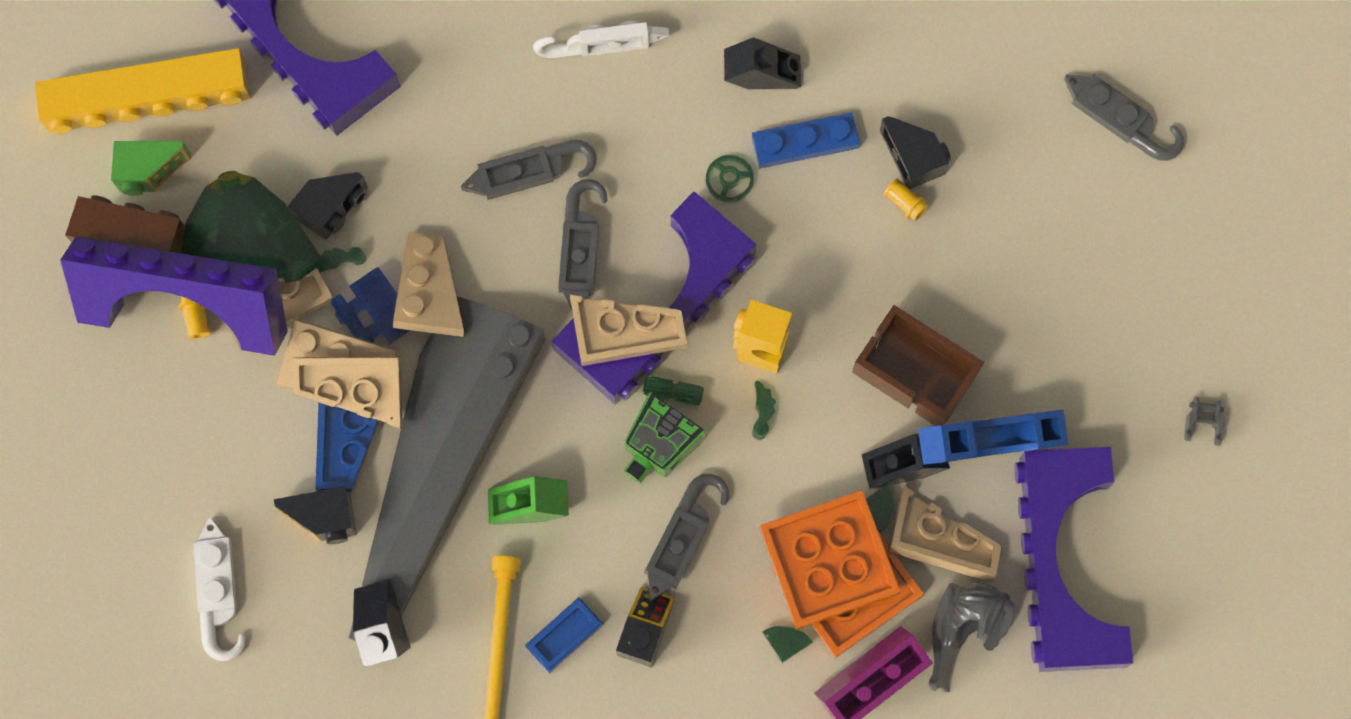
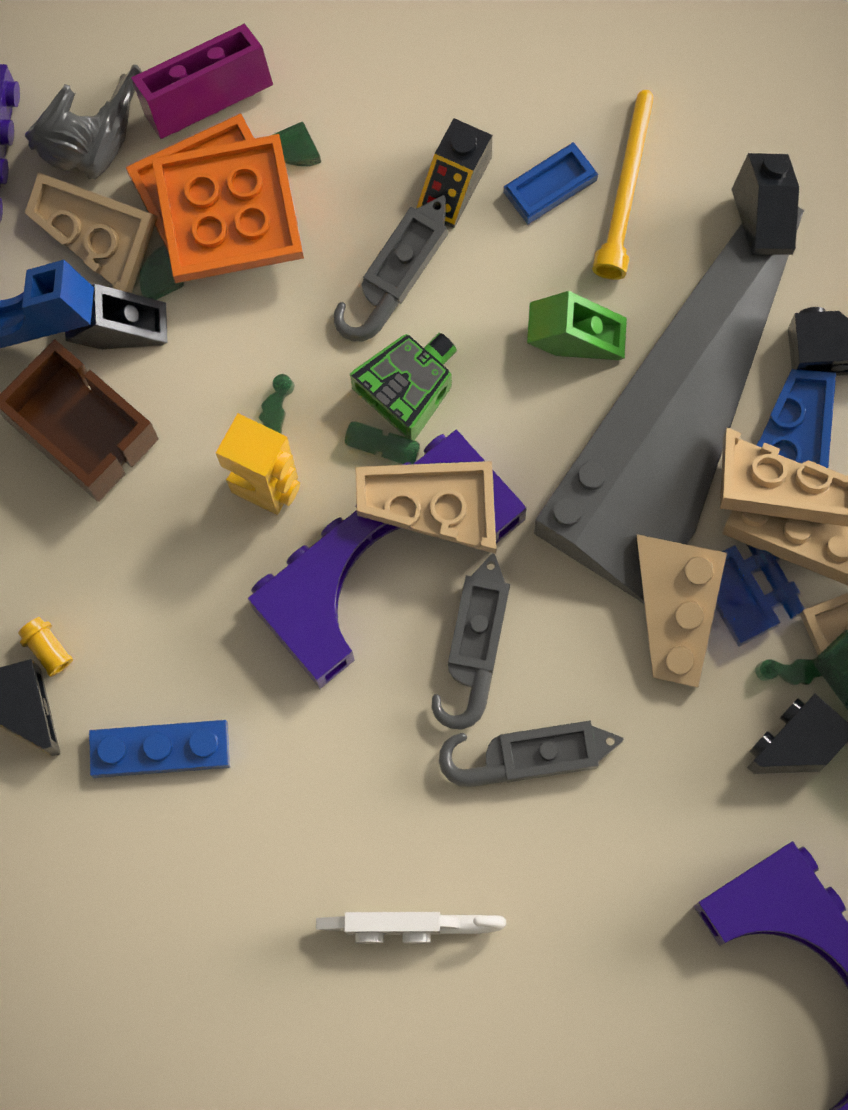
camera: 170 degrees left, 0 degrees up
clear green piece [706,155,754,203] -> none
black slope [724,37,801,90] -> none

